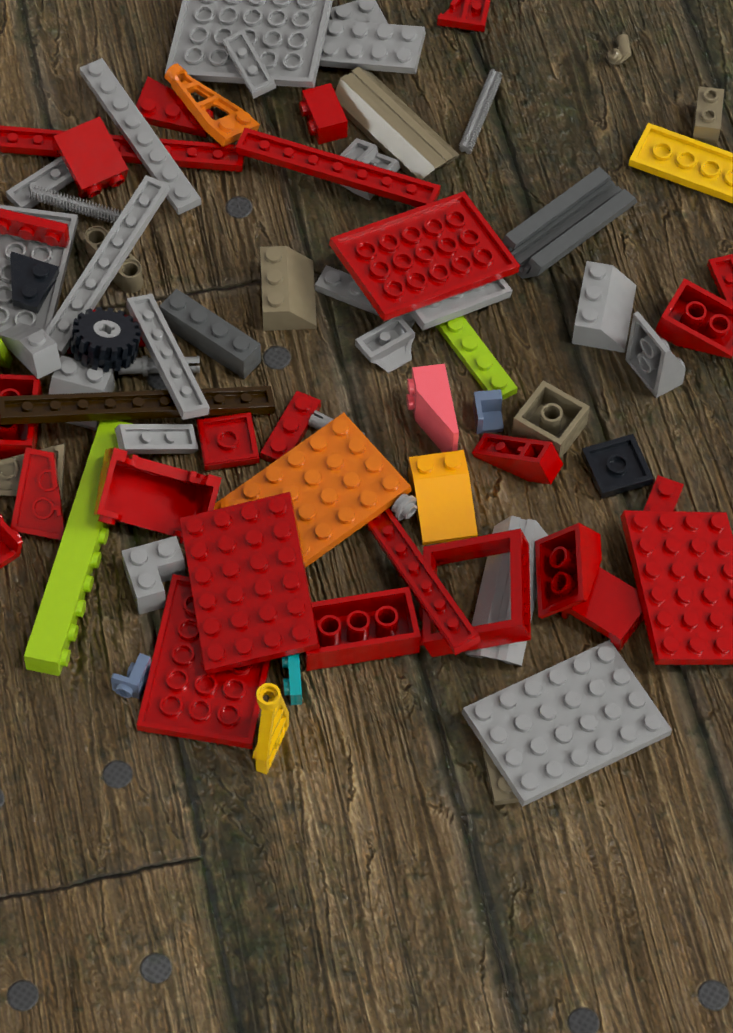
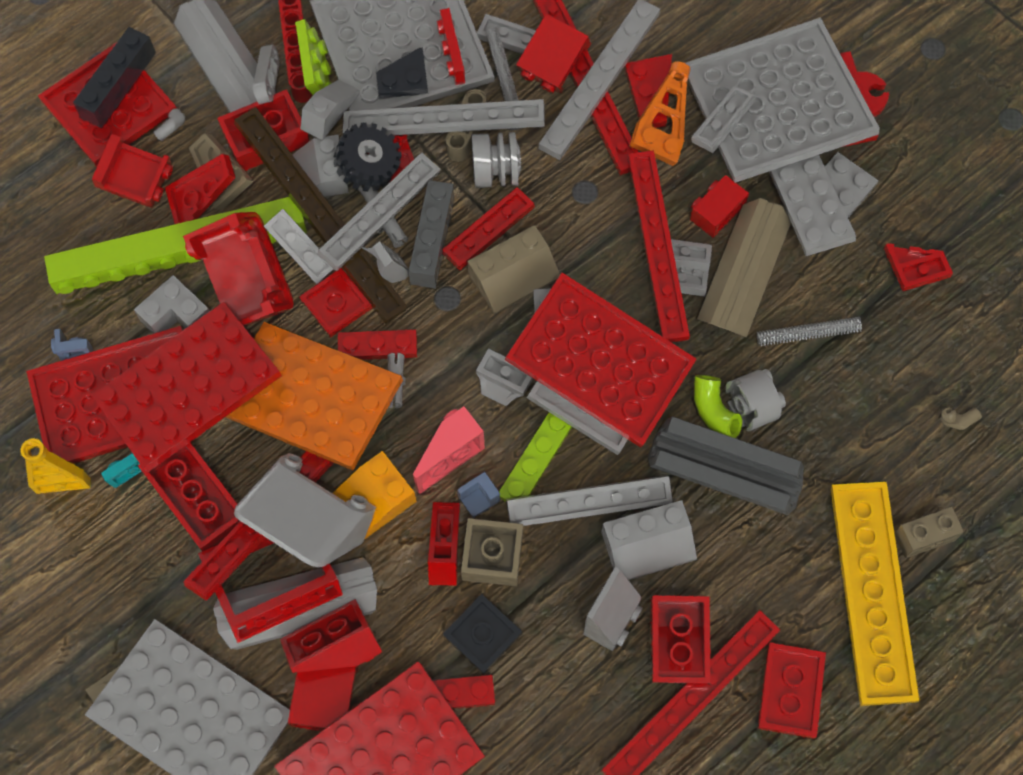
camera: 65 degrees right, 10 degrees up
light grey plate [392,493,417,520] -> none
none -> light grey windscreen [234,453,376,567]
none -> light grey slope [362,241,409,283]
none -> red plate [442,187,535,271]
none -> light grey wheel [472,132,521,188]
none -> light grey plate [506,475,673,526]
none -> lime cylinder [694,375,743,438]
none -> light grey brick [725,369,786,431]

